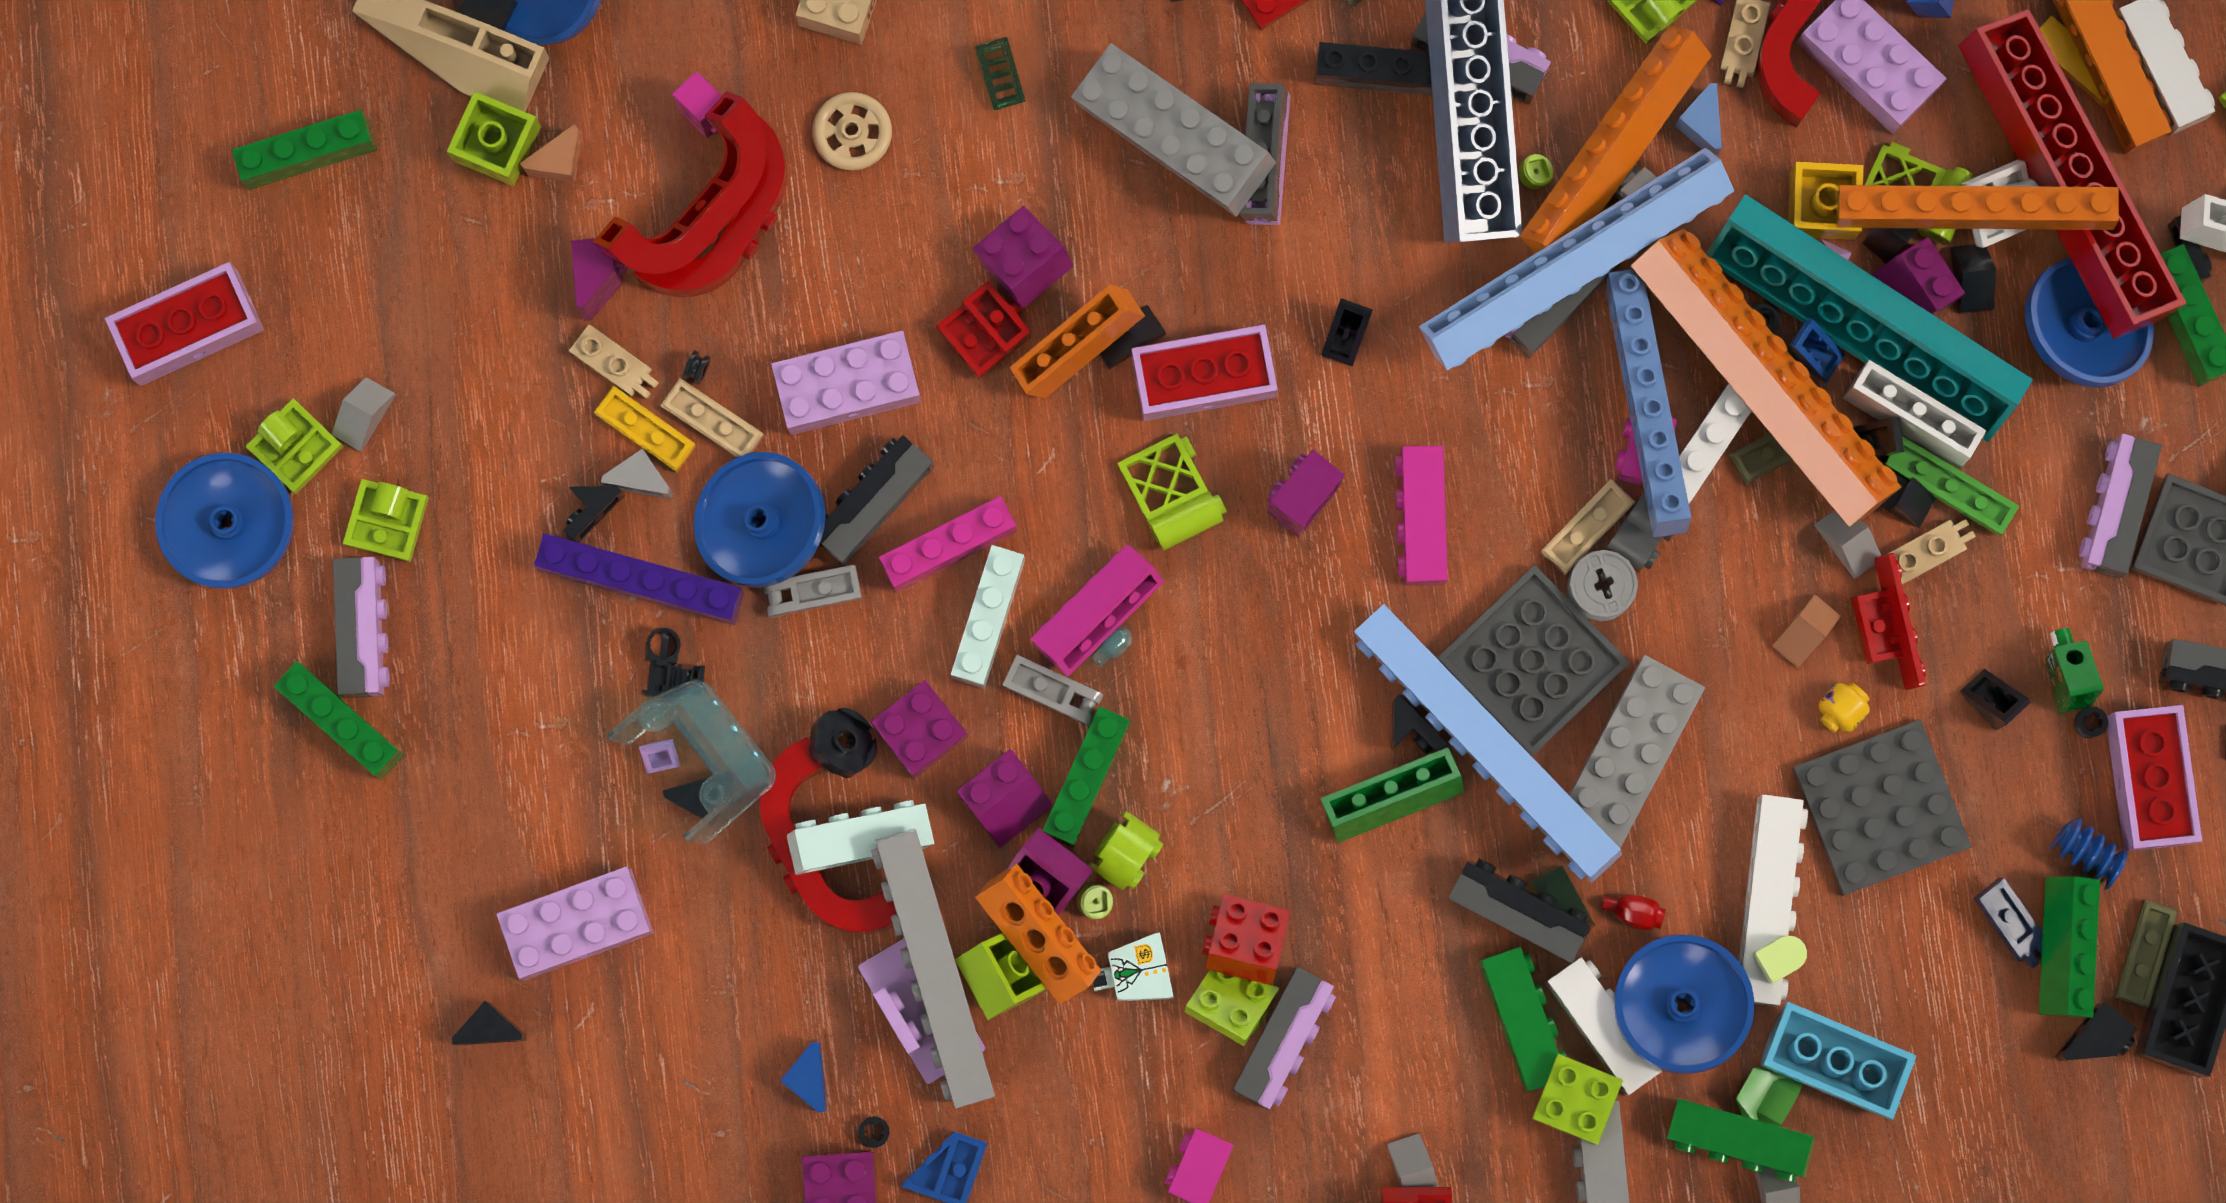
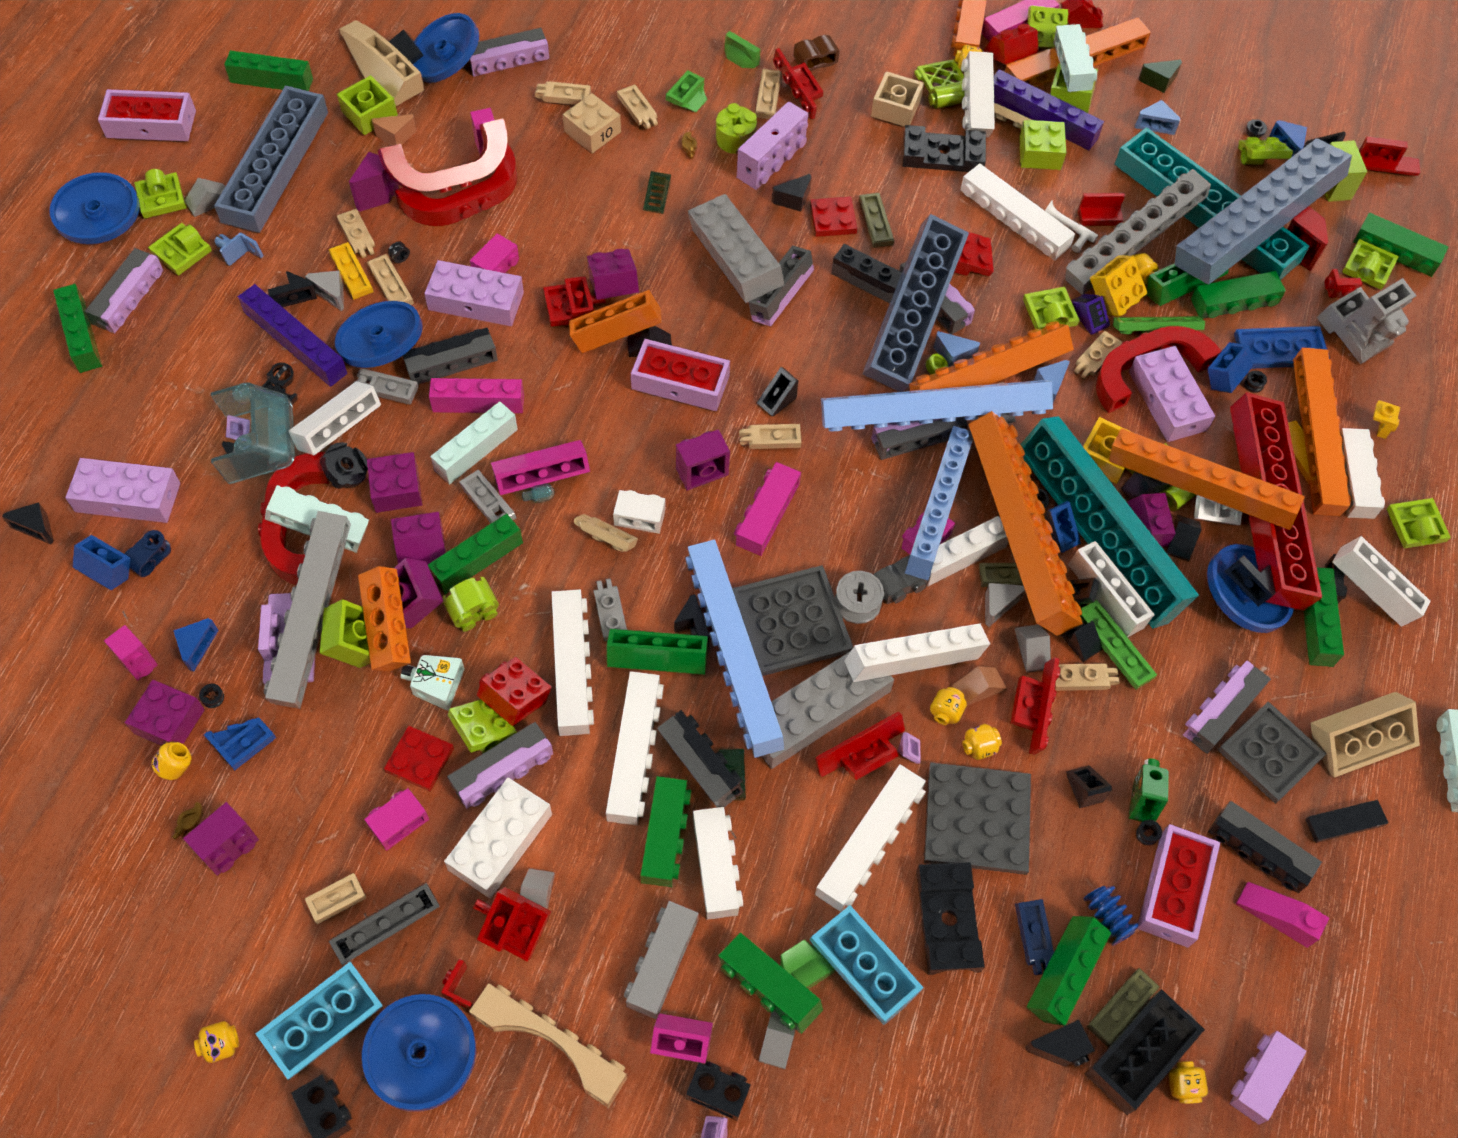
camera: 25 degrees right, 20 degrees down
tan plate [812,92,892,171] -> none
lime tile [1077,884,1113,919] -> none
lime piece [1117,433,1227,551] -> none
lime plate [1532,1054,1623,1145] -> none
tan tile [1540,479,1635,576] -> none
red plant [1602,894,1666,931] -> none
blue dish [1614,935,1754,1074] -> none
yellowish green piece [1753,936,1807,983] -> none
none -> blue brick [73,535,130,590]
none -> dark pink brick [104,625,158,681]
none -> dark blue piece [125,530,171,577]
none -> sand blue brick [214,85,328,233]
none -> medium blue bracket [215,232,263,266]
none -> white brick [288,382,381,455]
none -> red plate [384,725,454,792]
none -> white brick [444,778,552,899]
none -> dark pink brick [470,233,519,273]
none -> white brick [552,589,594,736]
none -> tan hinge [574,514,638,552]
none -> light grey hinge [593,578,627,641]
none -> white brick [606,671,664,825]
none -> white brick [613,490,666,534]
none -> tan hinge [739,424,801,449]
none -> red bracket [815,712,905,780]
none -> white brick [844,624,990,682]
none -> lavender slope [898,732,921,764]
none -> black piece [916,862,985,975]
none -> yellow head [930,687,967,725]
none -> medium blue slope [934,331,980,367]
none -> light grey slope [985,583,1025,627]
none -> black slope [1225,555,1276,607]

